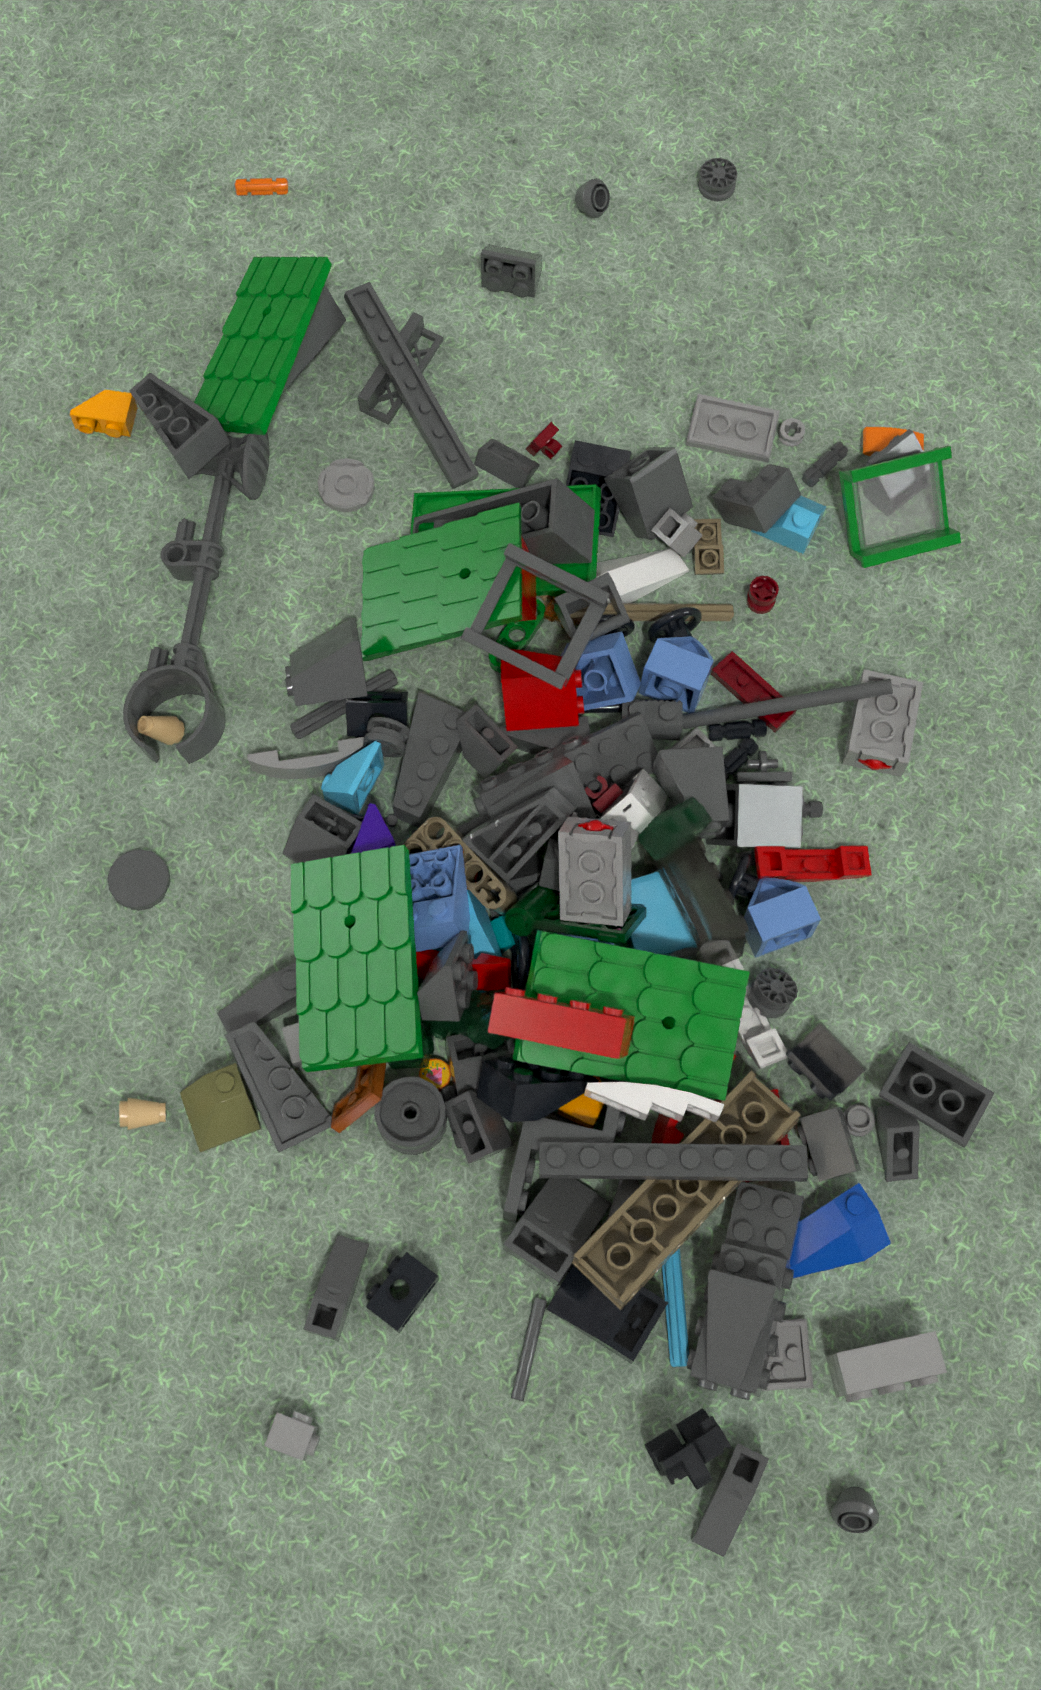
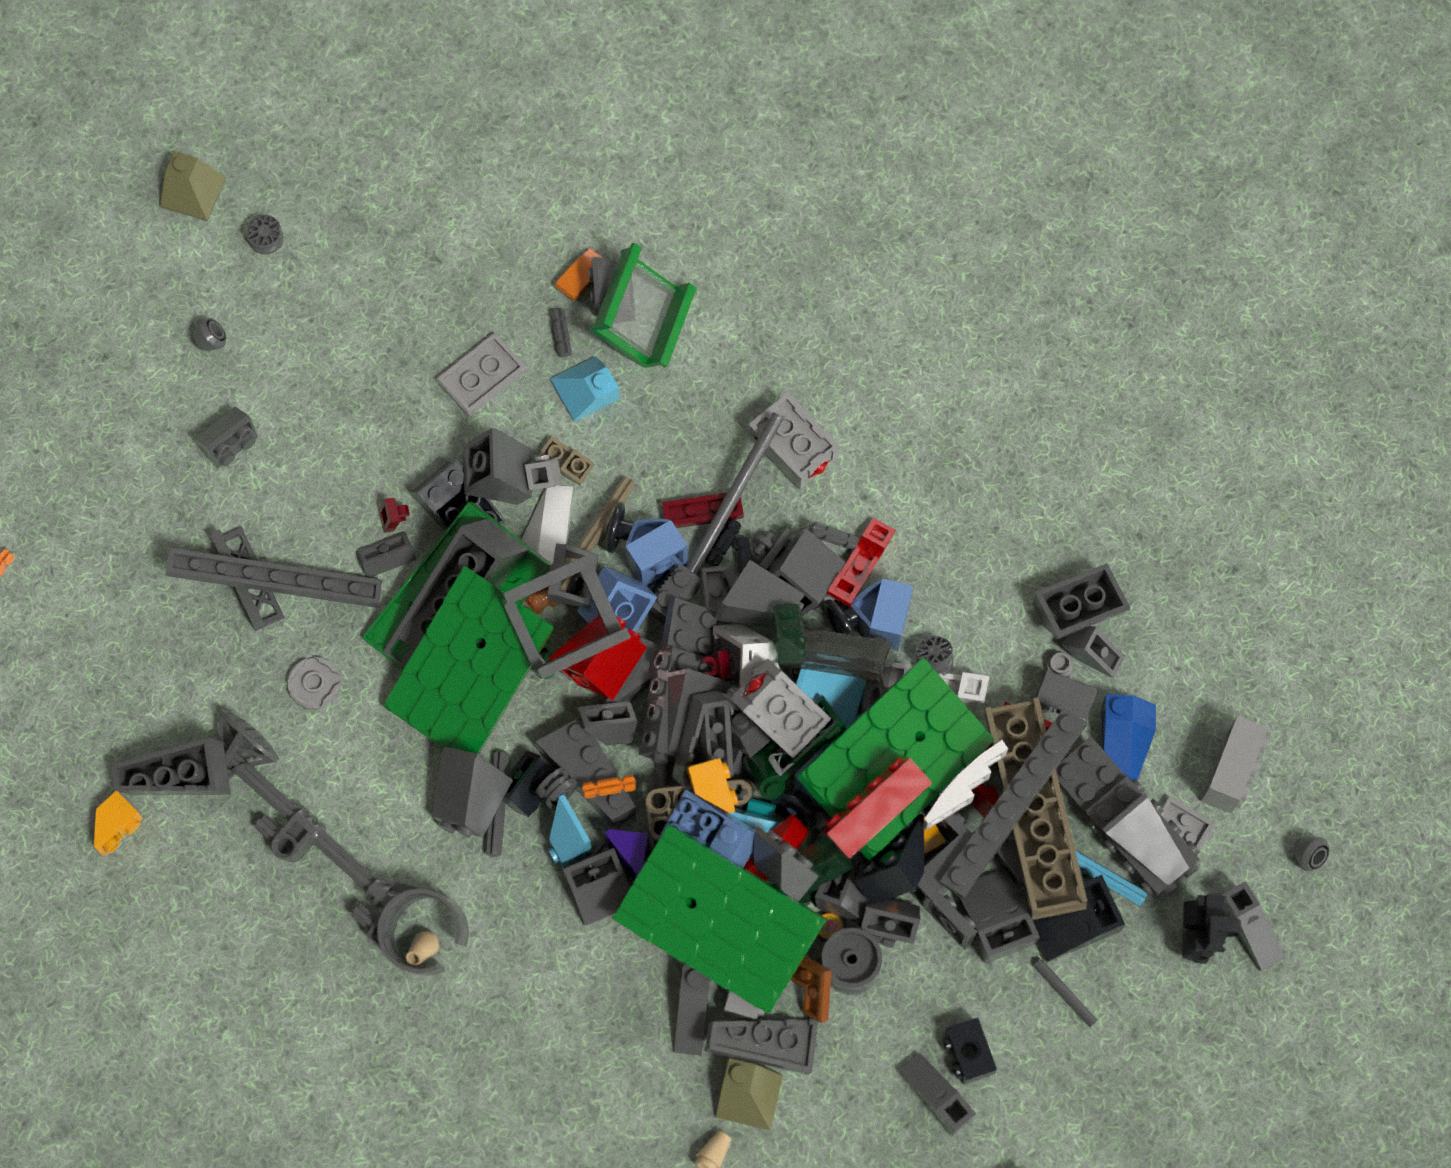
camera: 55 degrees left, 0 degrees up
dark grey tile [107,849,171,911] -> none
green piece [194,257,346,435] -> none
light grey slope [247,737,365,779] -> none
dark grey slope [712,464,801,533] -> none
dark red wheel [746,576,779,614] -> none
light grey bush [779,418,805,447] -> none
black bracket [786,1023,867,1100] -> none
none -> olive slope [160,151,226,221]
none -> orange axle [582,775,636,799]
none -> light orange slope [686,758,738,813]
none -> dark grey axle [809,522,859,550]

